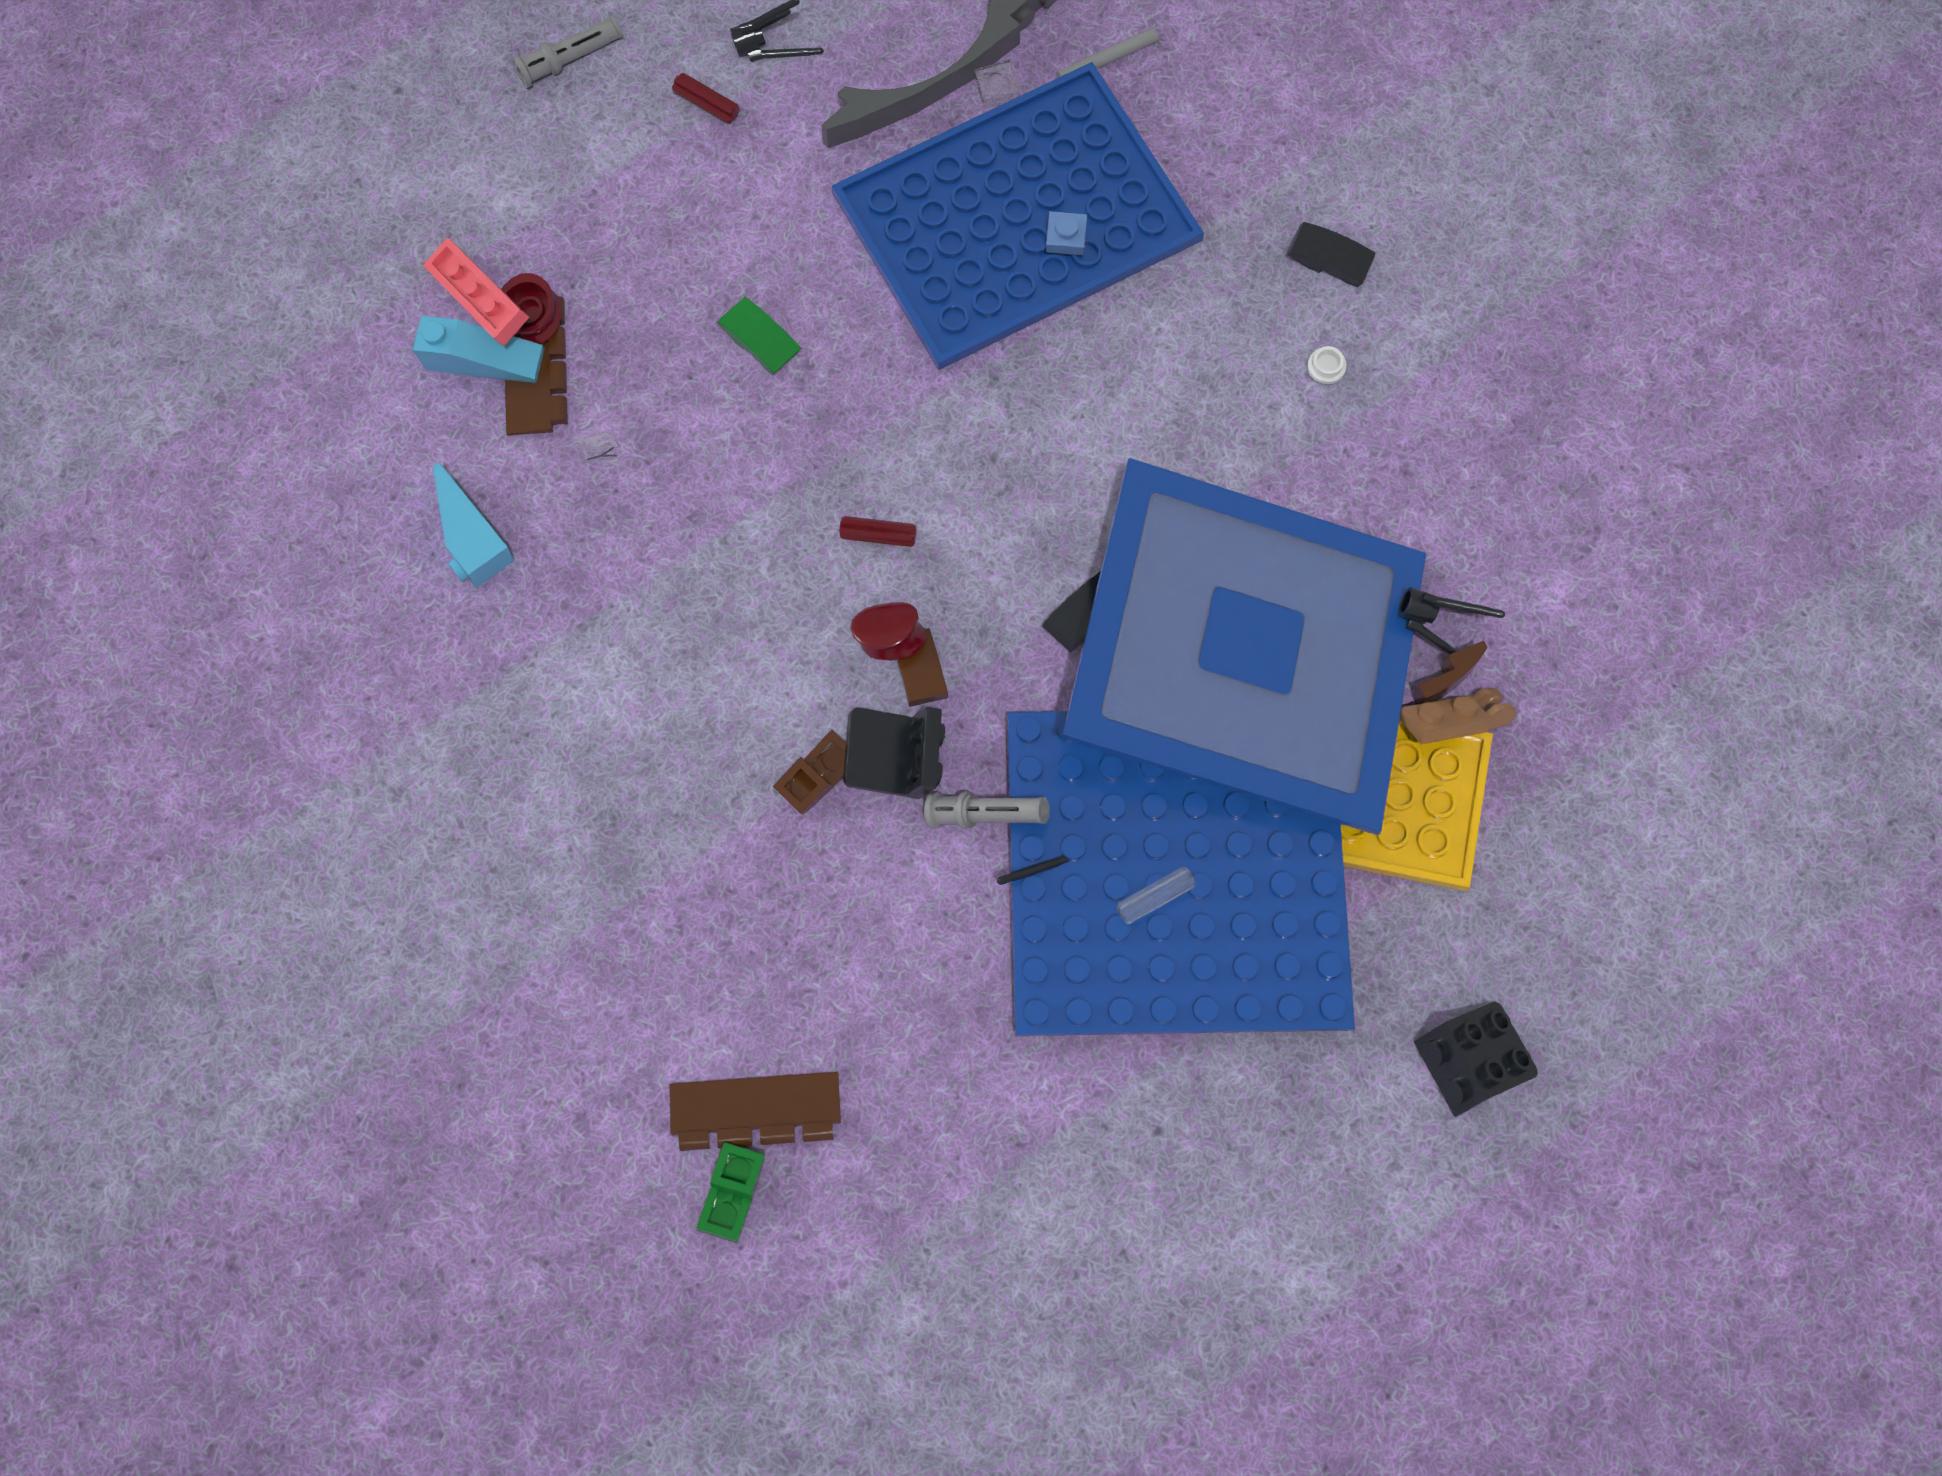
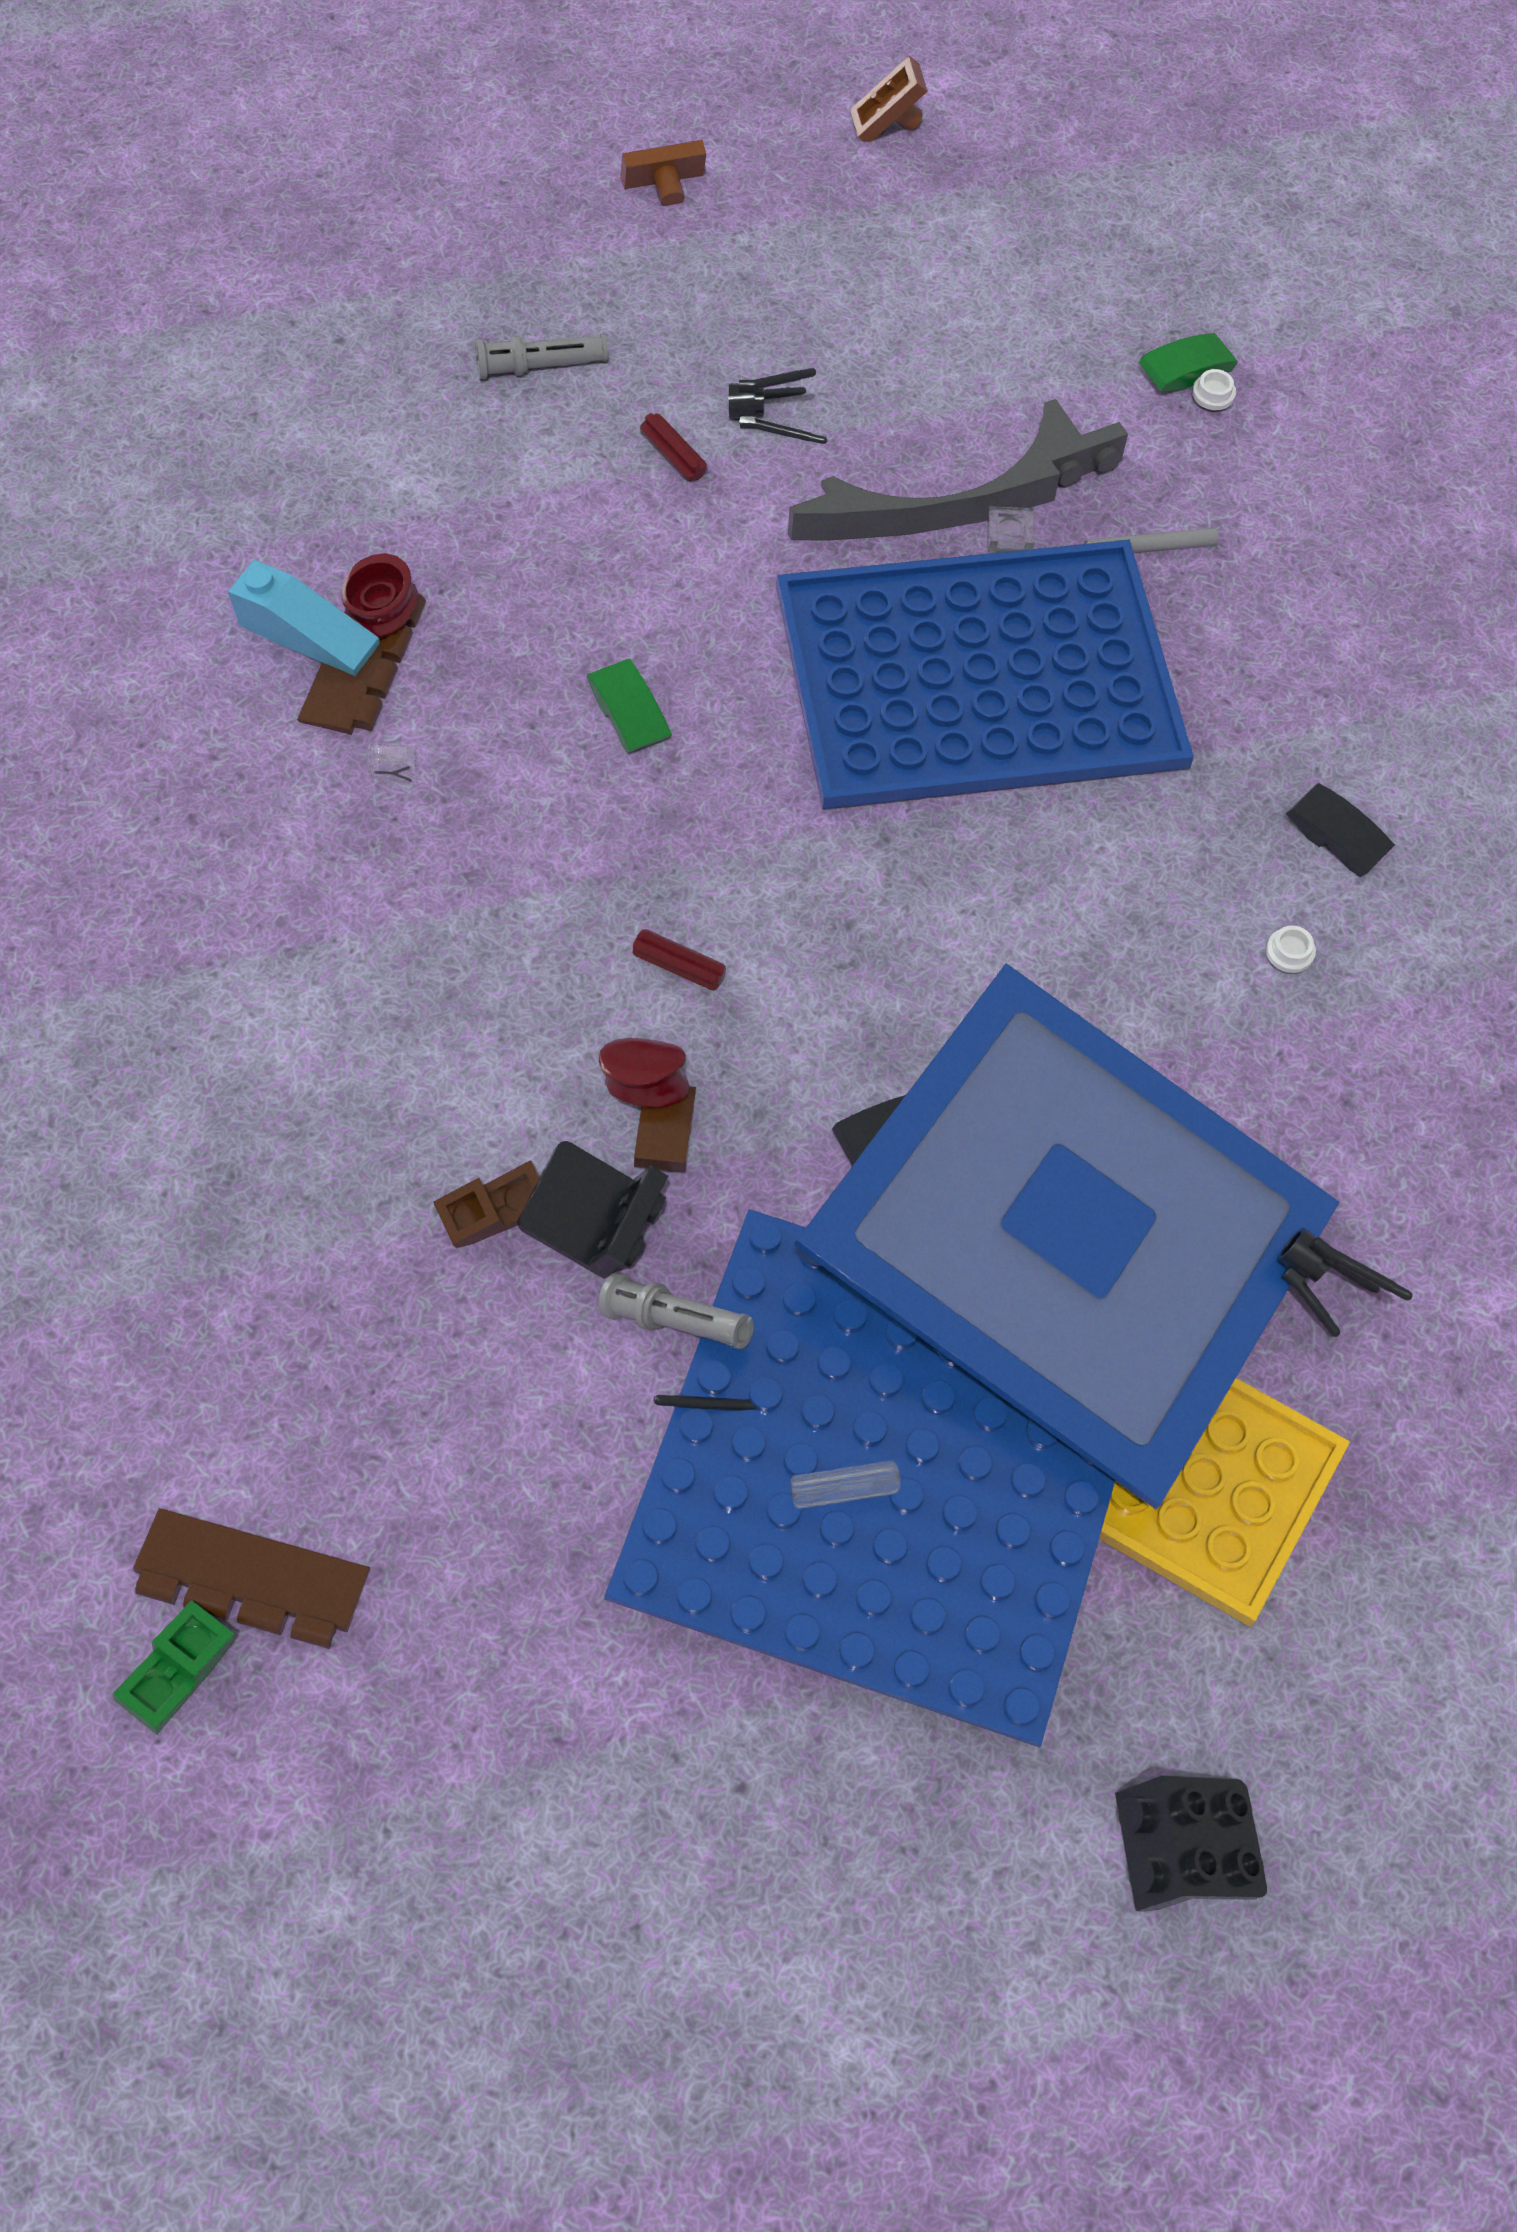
camera: 15 degrees right, 10 degrees down
coral plate [423,237,529,346] -> none
medium azure slope [433,462,514,588] -> none
medium blue plate [1046,211,1087,255] -> none
medium nougat hinge [1400,688,1517,745] -> none
reddish brown slope [1412,641,1488,705] -> none

